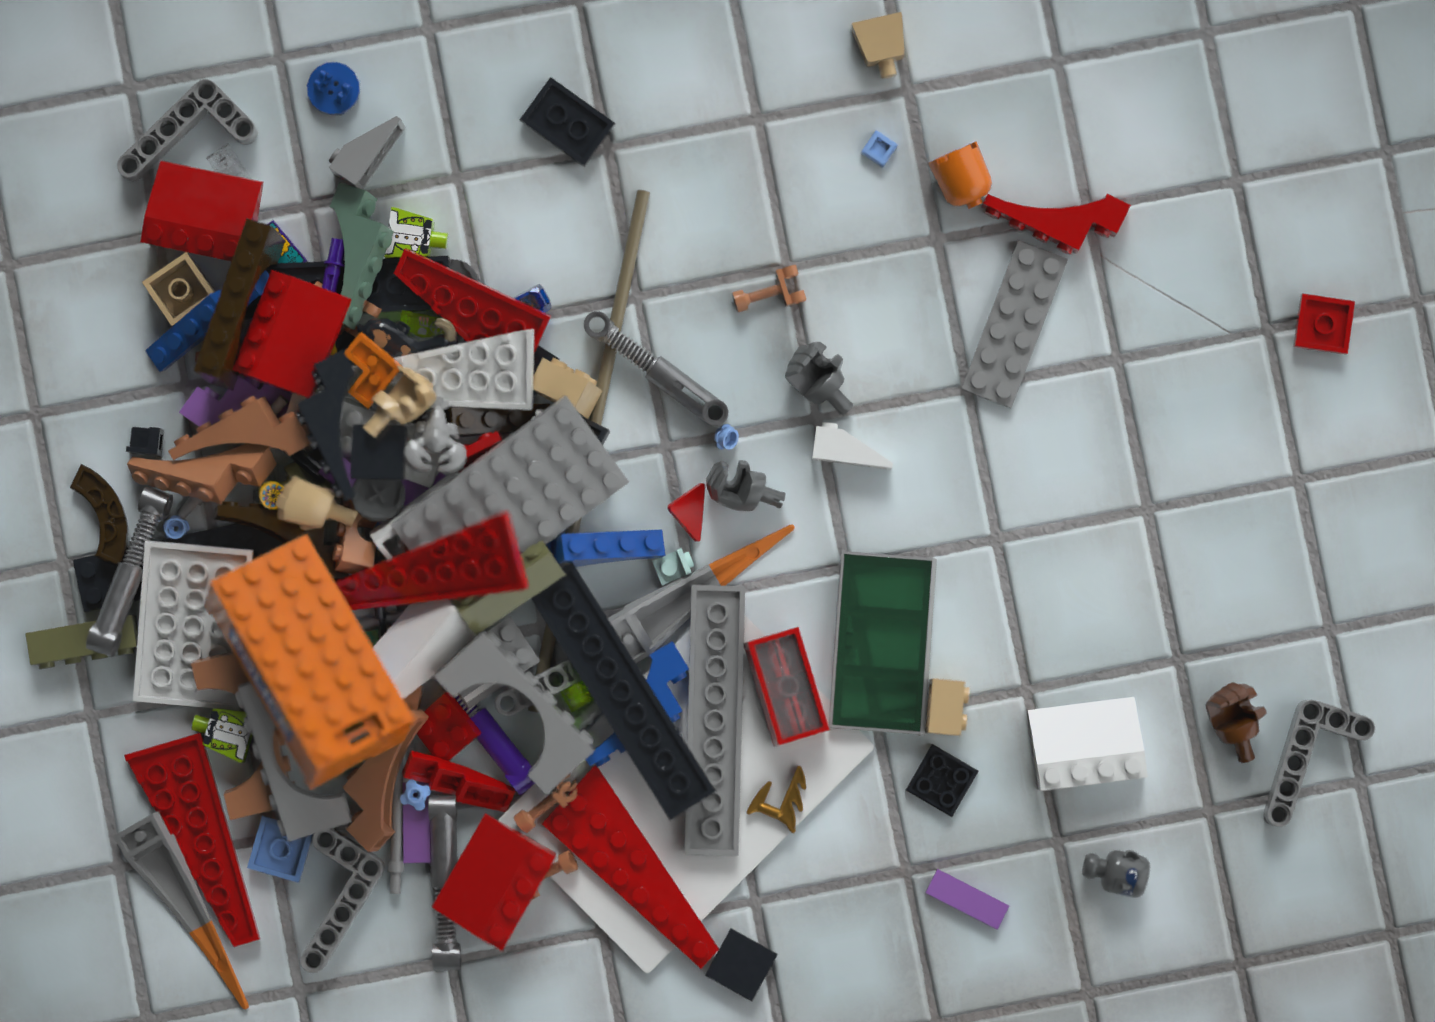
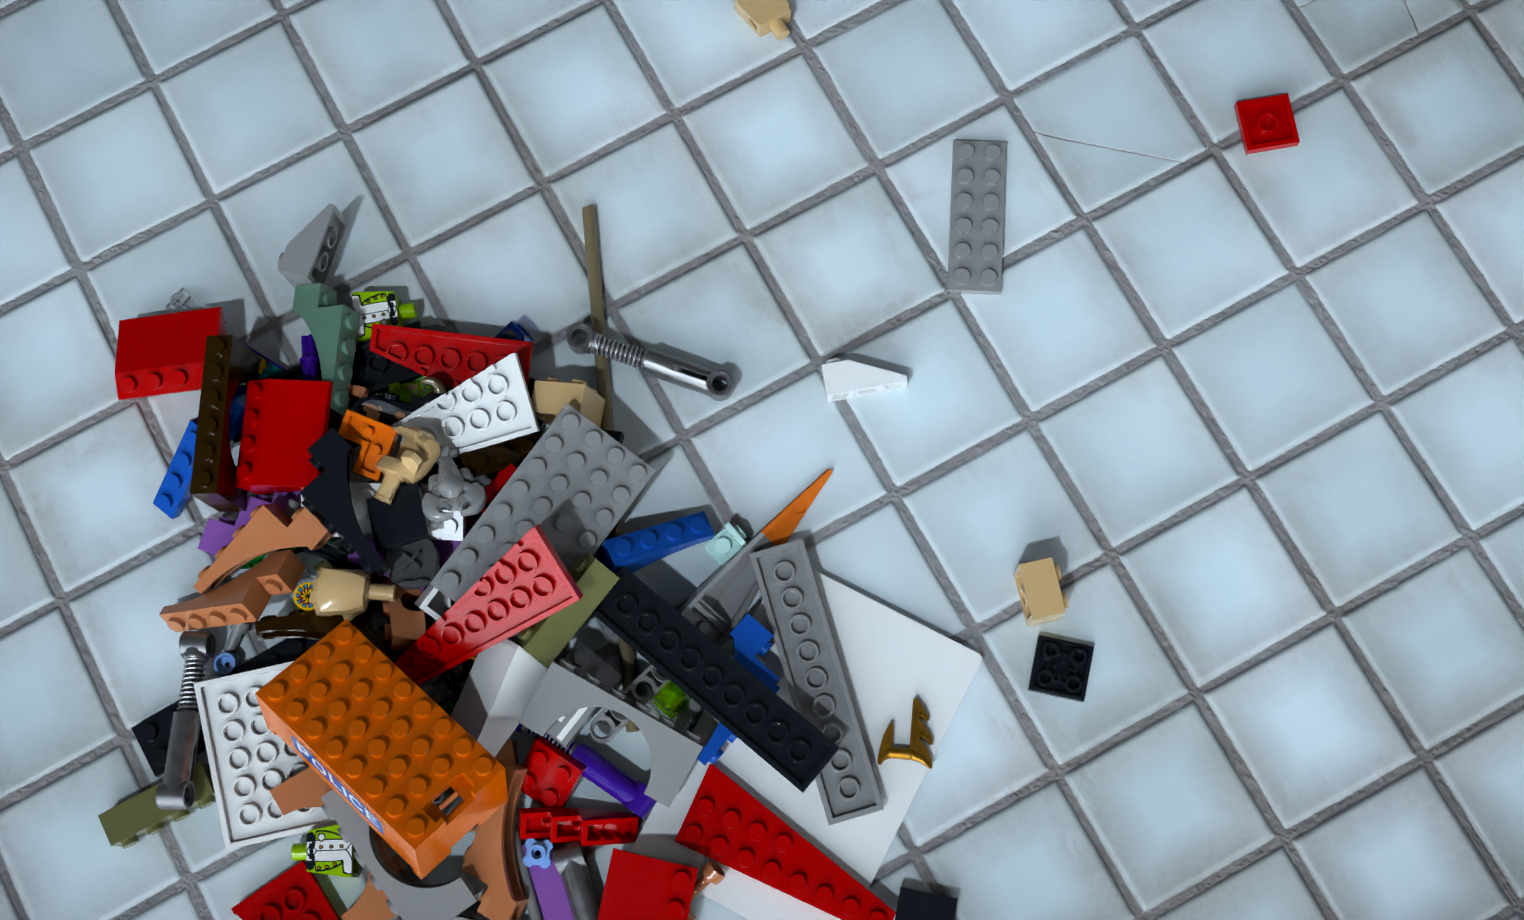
camera: 10 degrees left, 10 degrees down
dark brown tile [70,464,128,566] -> none
light grey beam [117,79,258,181] -> none
black panel [126,427,164,456] -> none
tan brick [142,252,215,326] -> none
blue plate [307,62,360,115] -> none
nougat bar [514,773,577,833] -> none
black plate [519,77,616,167] -> none
red piece [667,483,705,542] -> none
dark grey piece [706,460,786,511] -> none
light blue plate [714,424,739,450] -> none
nougat bar [732,265,806,313] -> none
clear brick [744,627,830,747] -> none
dark grey piece [785,342,853,416] -> none
clear green door [829,551,937,736] -> none
light blue tile [861,130,898,168] -> none
medium lavender tile [925,869,1009,930] -> none
orange cylinder [928,141,992,209] -> none
red arch [981,194,1131,255] -> none
white slope [1028,697,1148,791] -> none
dark grey piece [1082,850,1150,898] -> none
reddish brown piece [1205,682,1267,763] -> none
light grey beam [1264,700,1375,827] -> none

